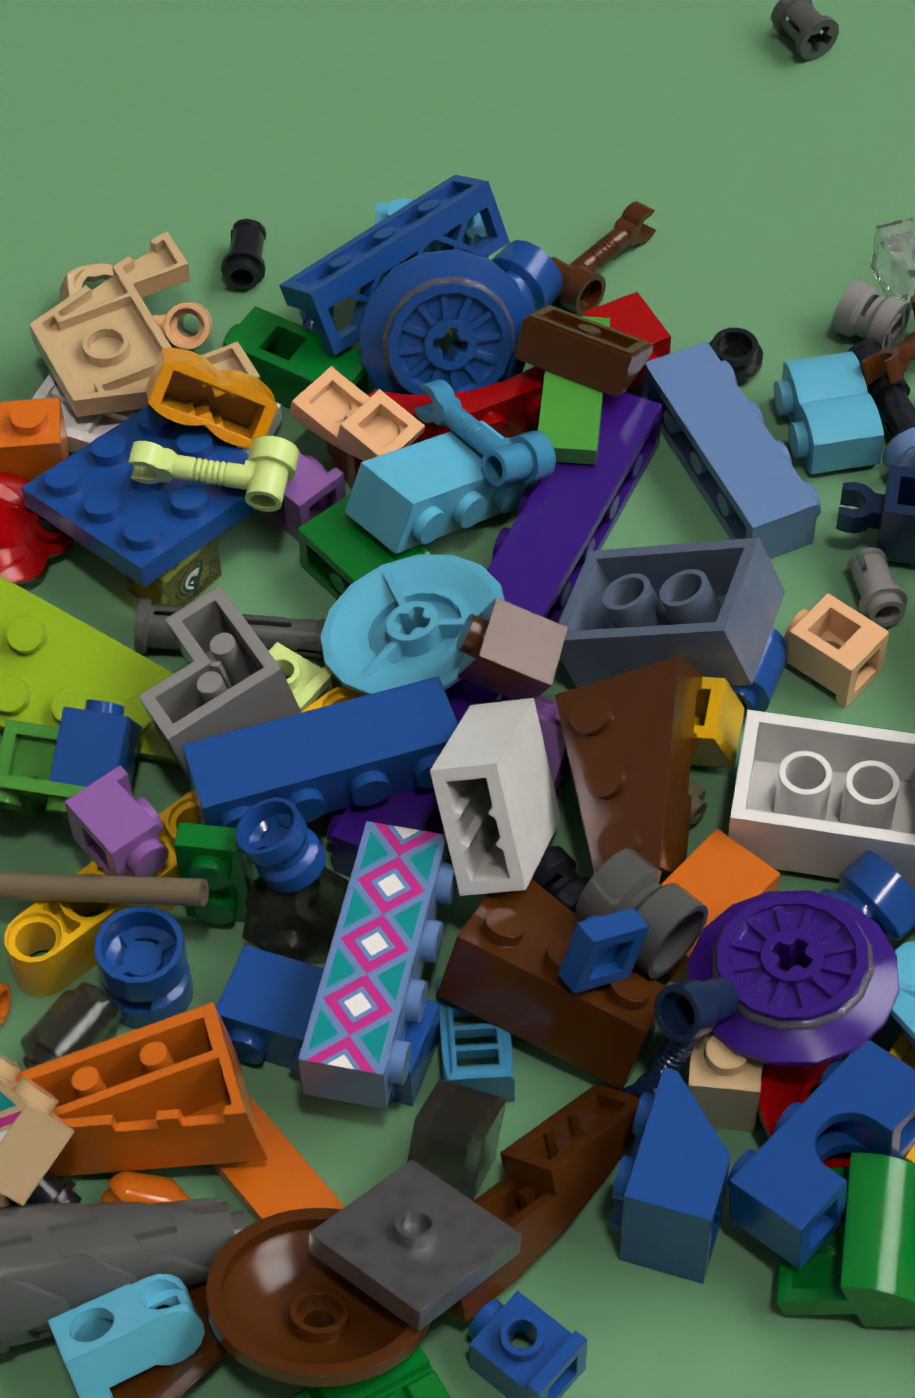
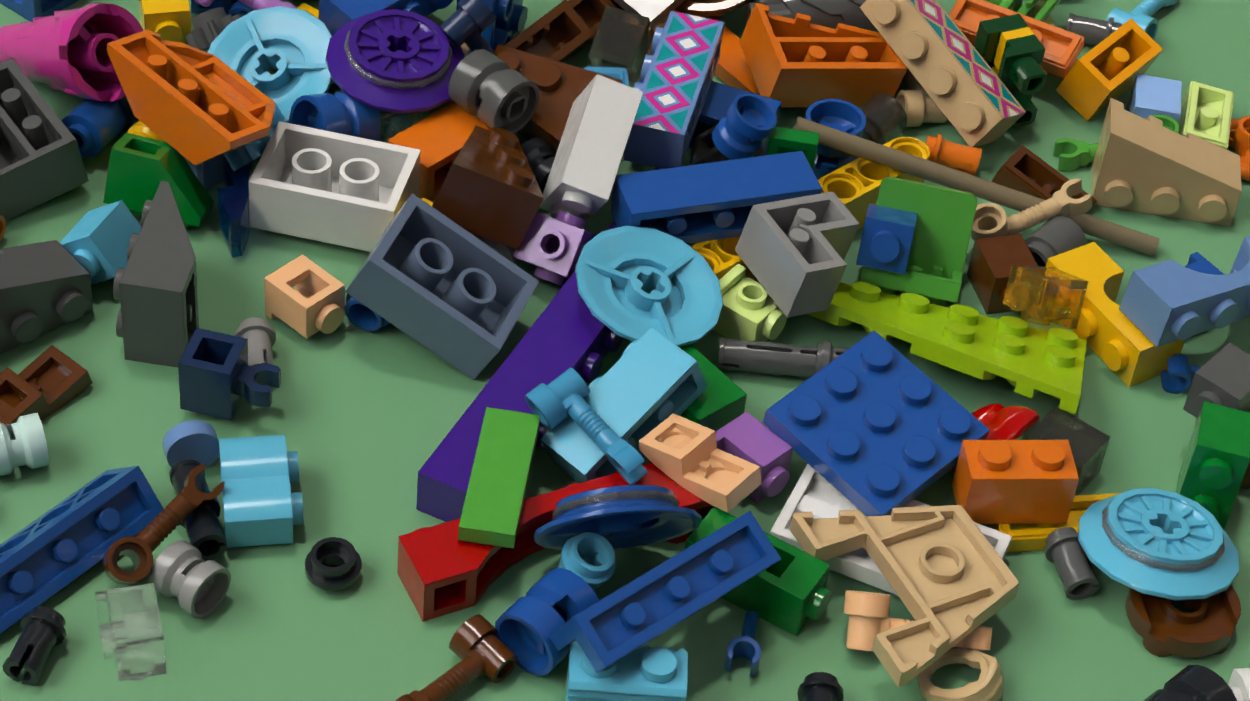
camera: 175 degrees right, 10 degrees down
medium lavender brick [64,765,168,877] -> none
yellowish green brick [128,436,300,512] -> none
light orange brick [146,348,278,448] -> none
brick [456,597,568,700] -> none
reddish brown slope [515,305,653,397] -> none
blue plate [558,908,650,994] -> none
medium blue brick [642,341,821,559] -> none

